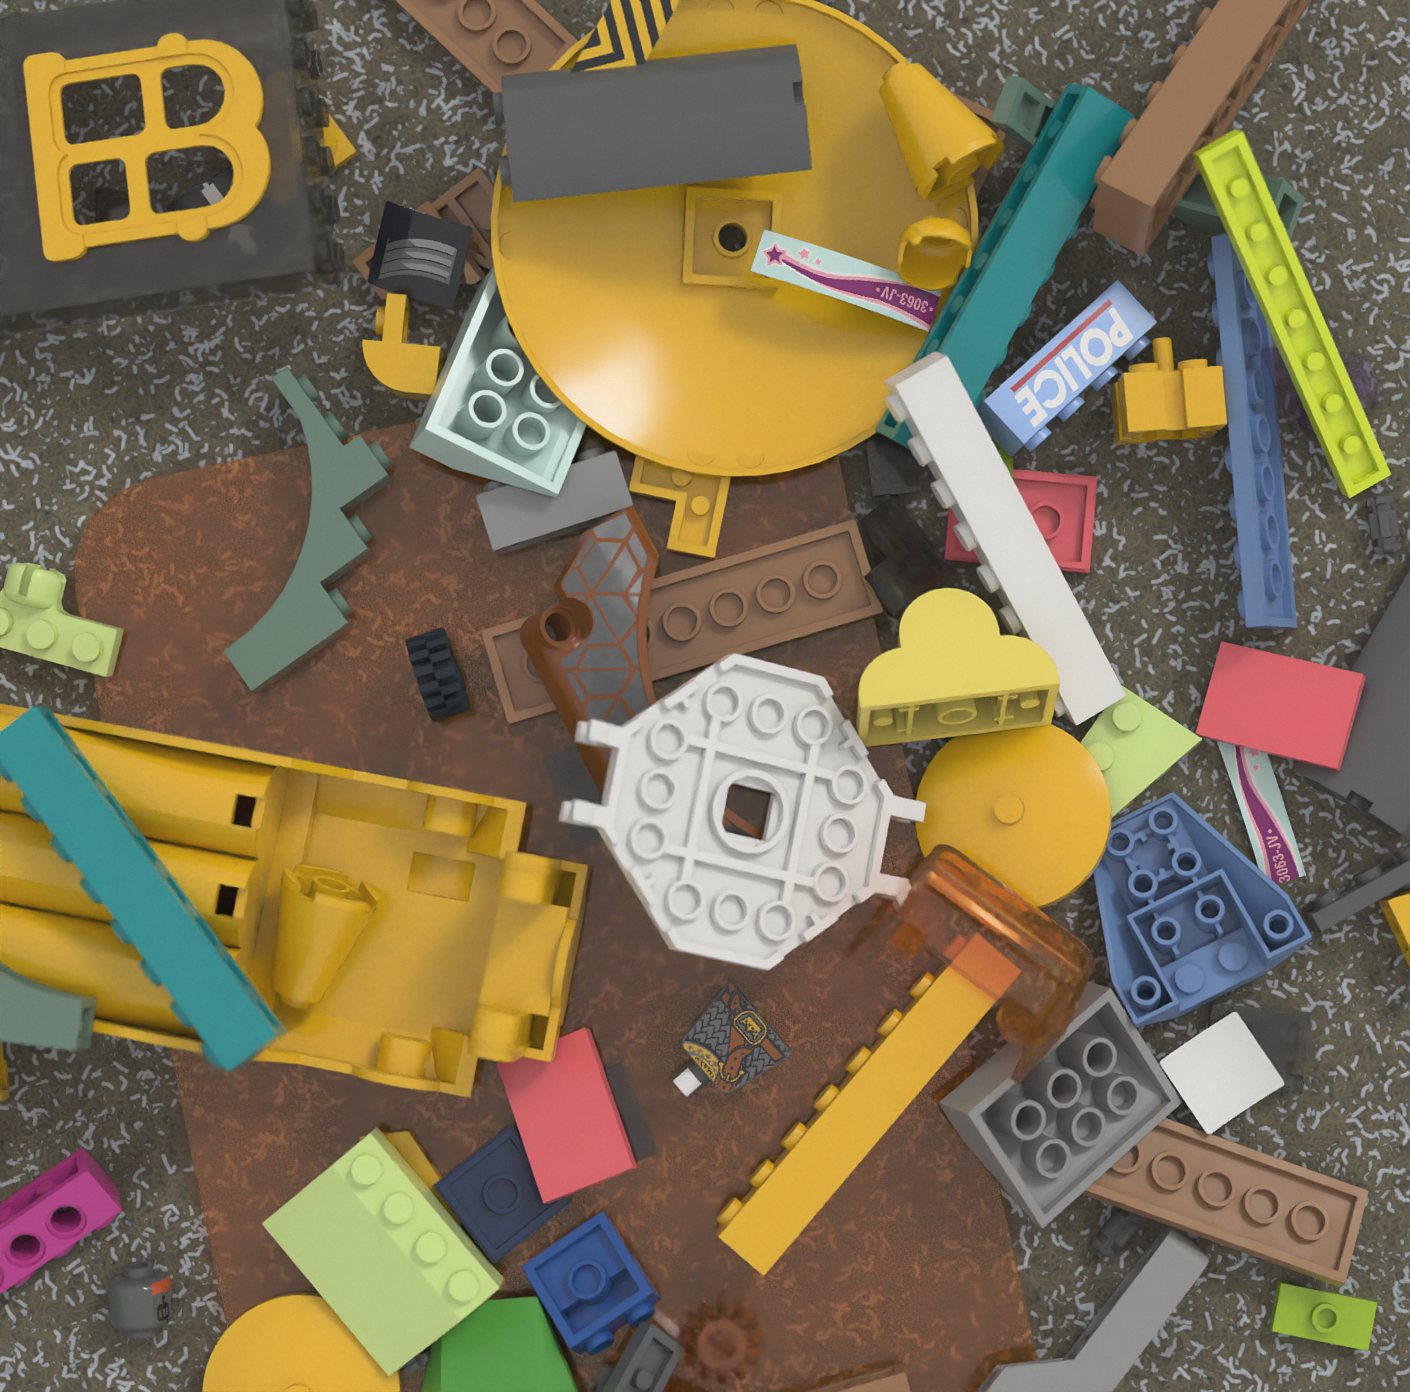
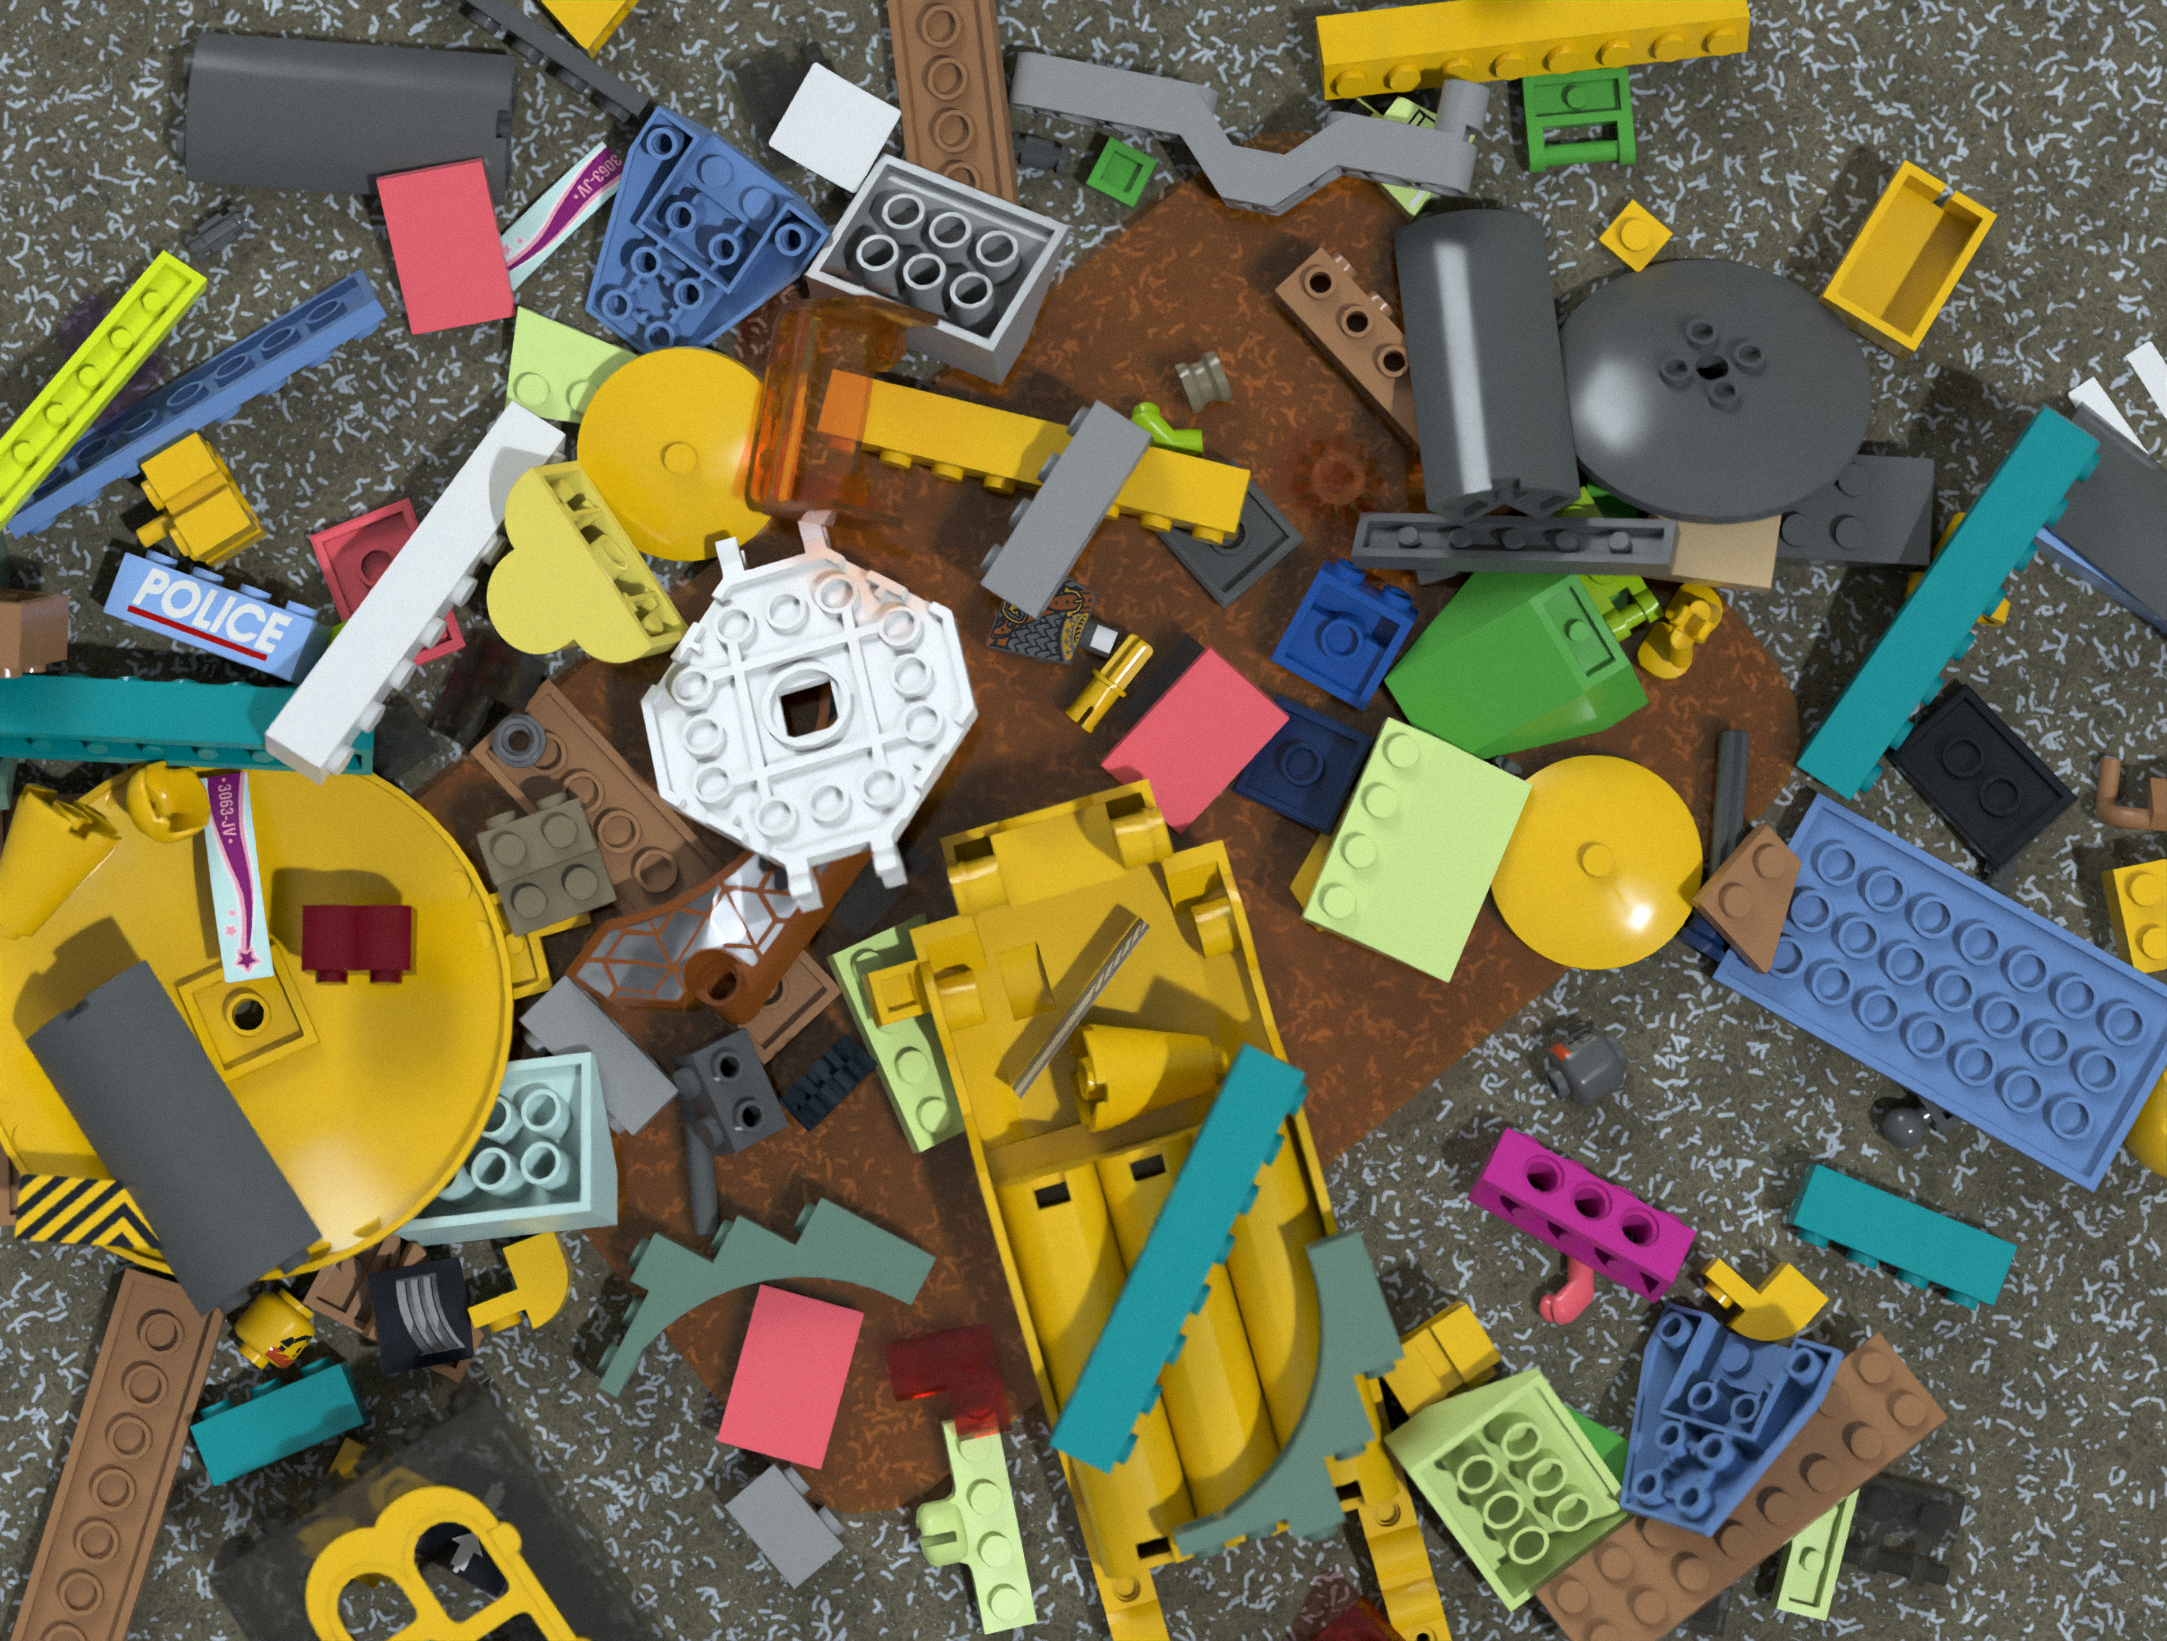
camera: 115 degrees left, 0 degrees up
none -> teal brick [190,1356,372,1487]
none -> yellow head [235,1288,315,1370]
none -> dark red brick [301,905,417,986]
none -> dark tan plate [476,792,619,938]
none -> flat silver plate [492,714,547,768]
none -> dark grey brick [670,1027,789,1156]
none -> dark grey piece [681,1095,720,1235]
none -> coral tile [717,1283,865,1470]
none -> light grey brick [724,1461,846,1589]
none -> yellowish green wing [826,912,966,1154]
none -> yellow plate [861,959,932,1028]
none -> clear red plate [884,1323,1012,1442]
none -> light grey brick [979,400,1154,621]
none -> light grey sticker [1012,918,1150,1099]
none -> yellow axle [1064,633,1153,734]
none -> bright green plate [1086,136,1158,211]
none -> lime arm [1130,402,1203,456]
none -> dark grey tile [1153,459,1304,611]
none -> dark tan wheel [1173,350,1233,415]

